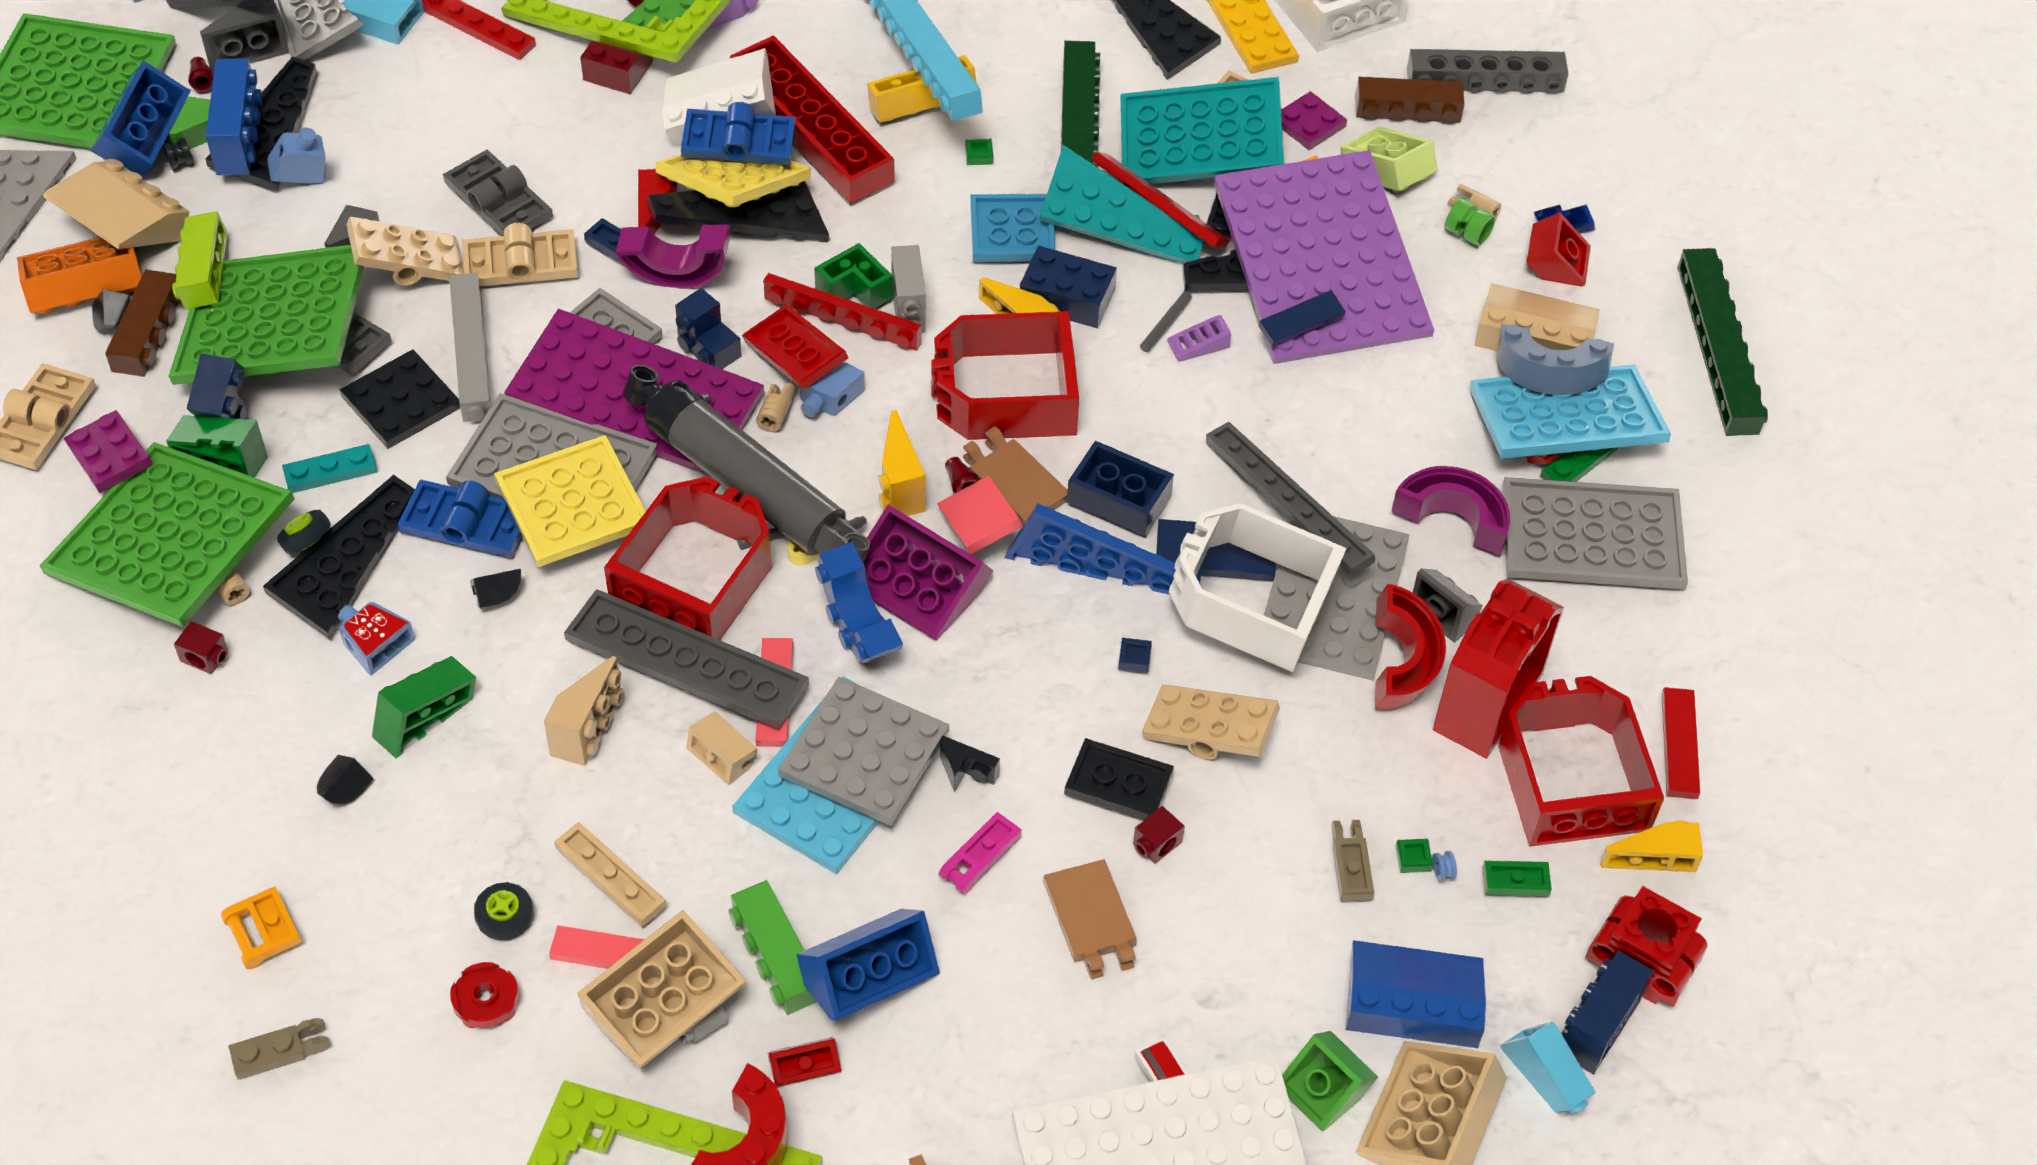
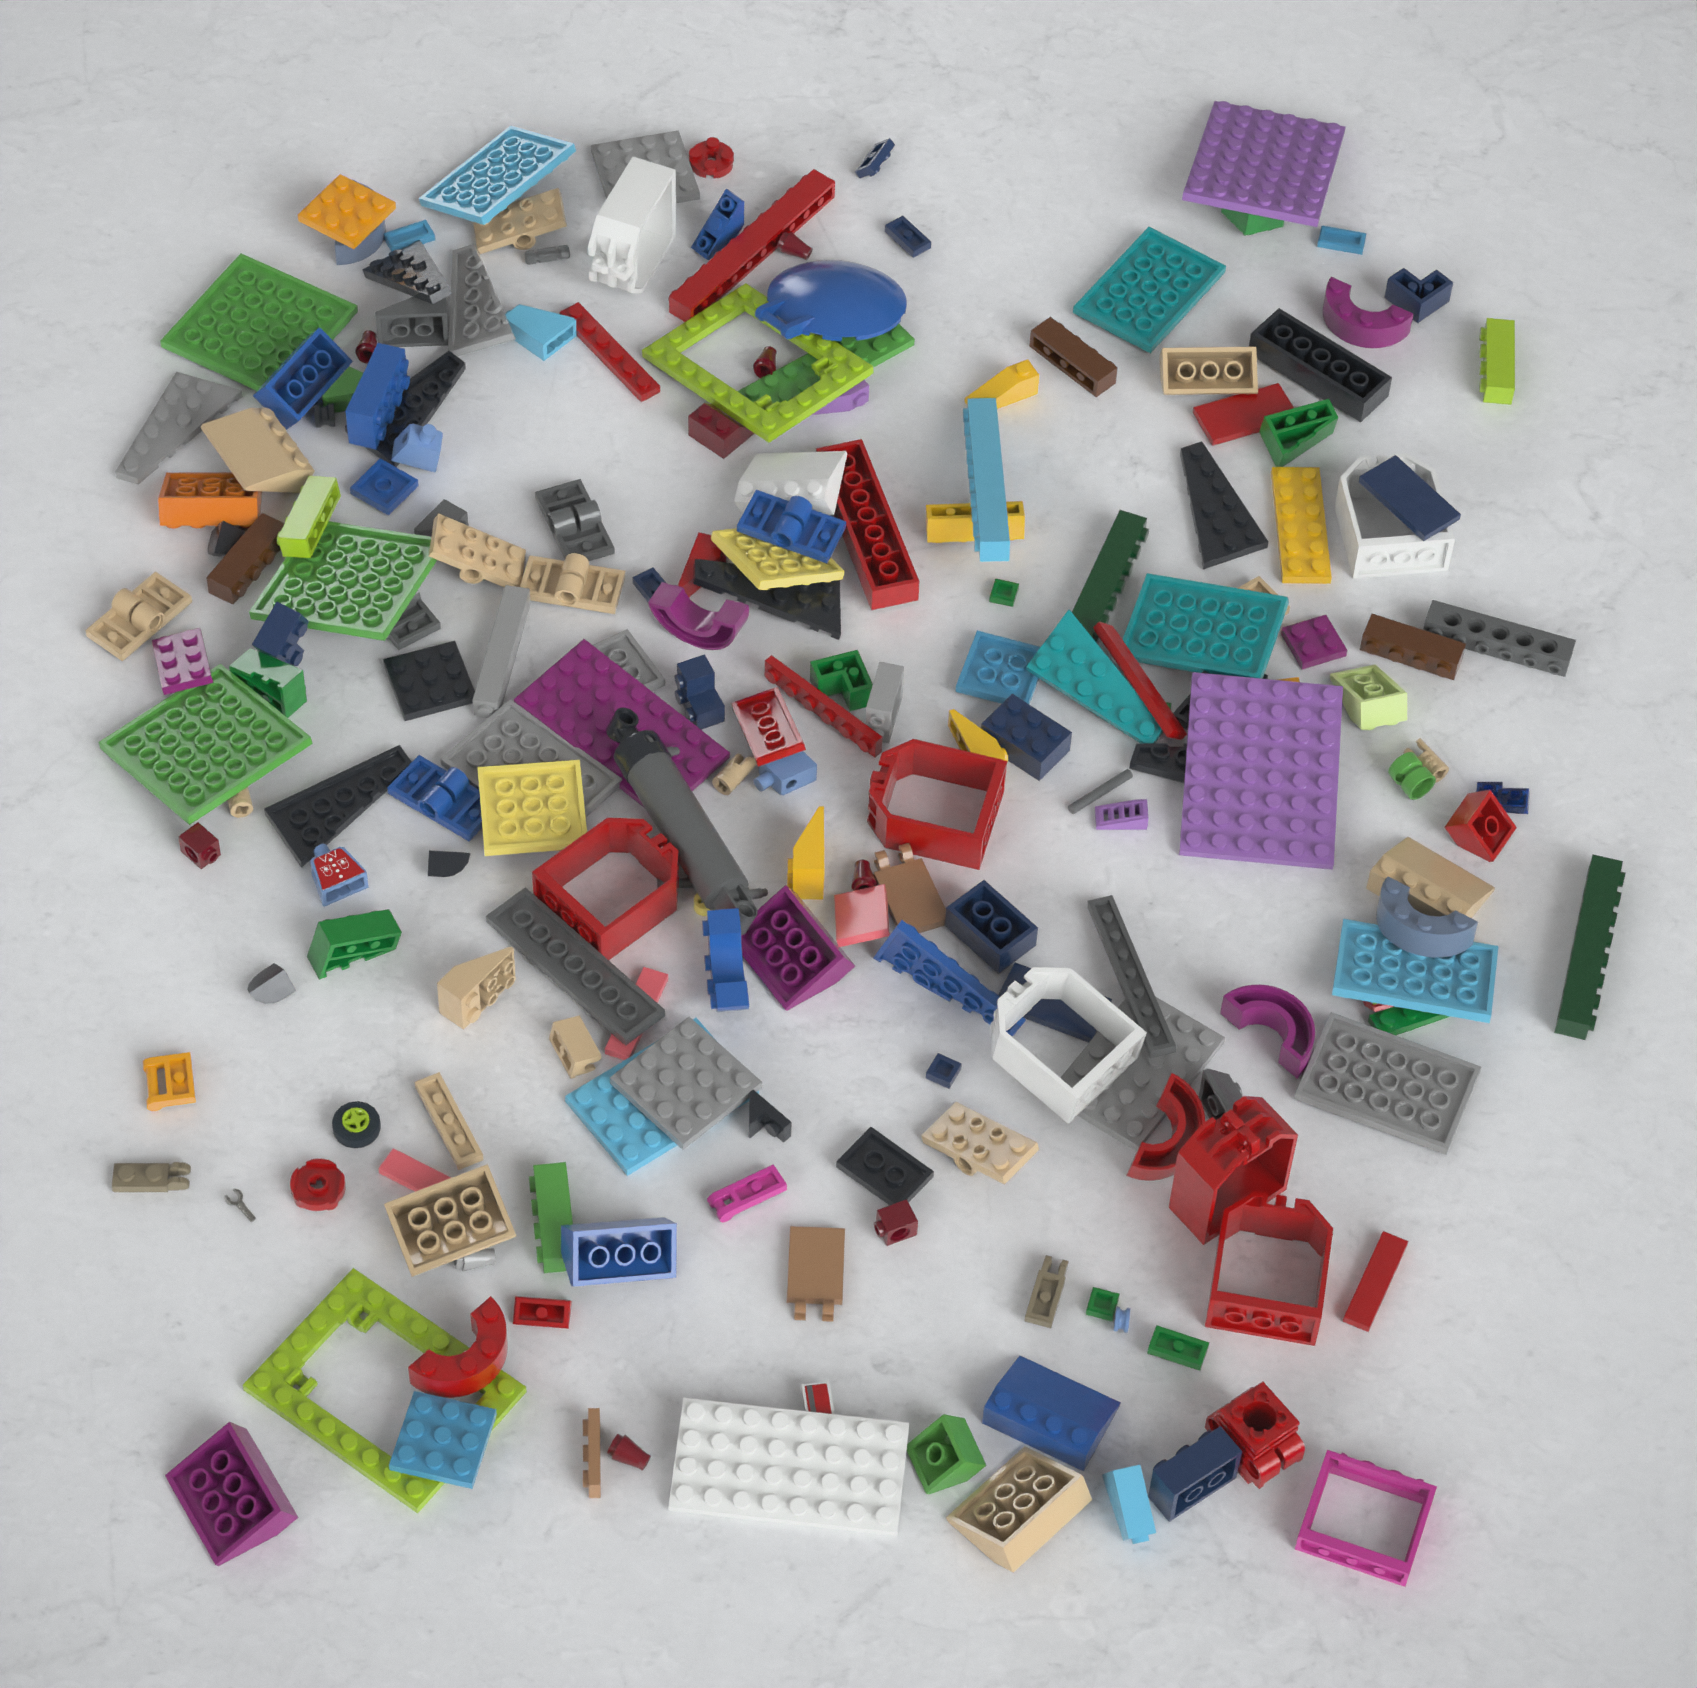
camera: 20 degrees right, 0 degrees up
black wheel [277,509,331,553] -> none
teal plate [282,444,377,493] -> none
dark blue tile [1258,290,1346,347] -> none
yellow slope [1600,820,1703,872] -> none
none -> clear smoke hand [224,1189,256,1222]
none -> blue plate [350,458,419,516]
none -> dark pink window [1295,1450,1437,1587]

